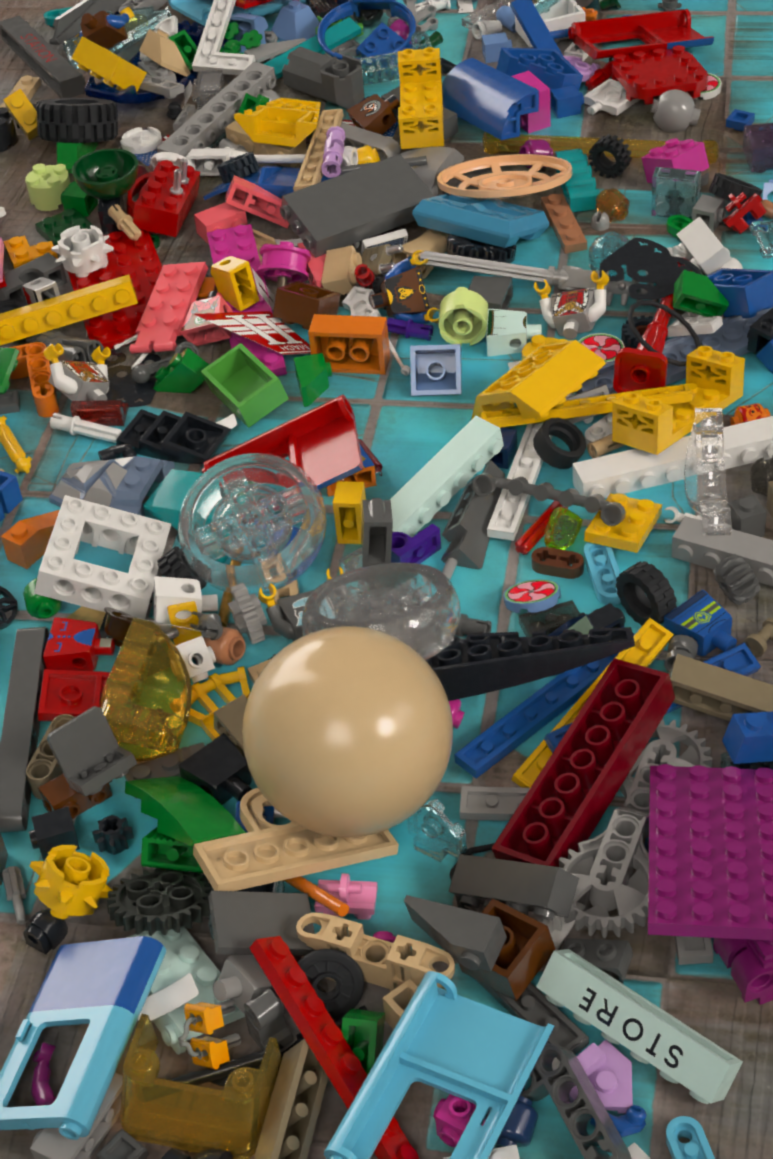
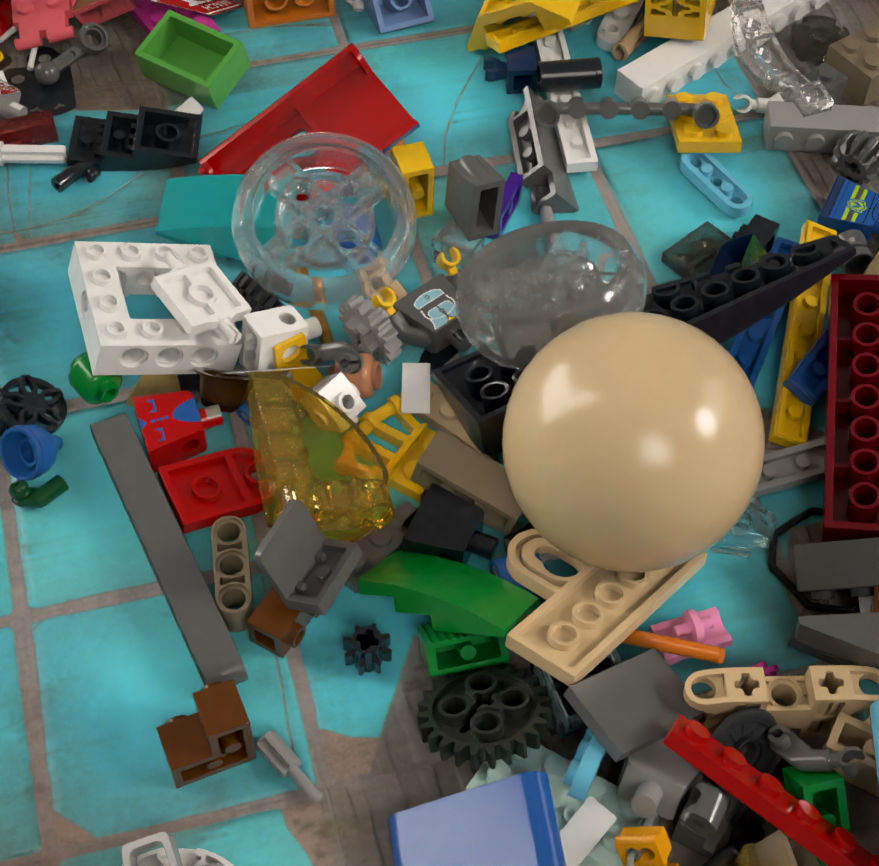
camera: 30 degrees left, 10 degrees up
orange slope [1,510,60,569] -> none
black piece [23,909,68,955] -> none
black brick [29,807,80,860] -> none
yellow brick [29,845,113,919] -> none
sand blue wedge [49,456,175,516] -> none
green slope [153,348,210,393] -> none
green slope [294,353,332,407] -> none
light aqua brick [390,416,504,537] -> none
tile [503,579,561,613] -> none
red axle [515,500,568,555] -> none
copper beam [532,547,584,579] -> none
black tyre [533,418,586,469] -> none
rock [544,507,583,550] -> none
black tyre [616,561,677,626] -> none
none -> white plate [151,250,252,344]
none -> white sticker [401,363,430,414]
none -> black pin [536,57,603,93]
none -> medium azure plate [563,728,606,803]
none -> dark grey arm [767,724,865,777]

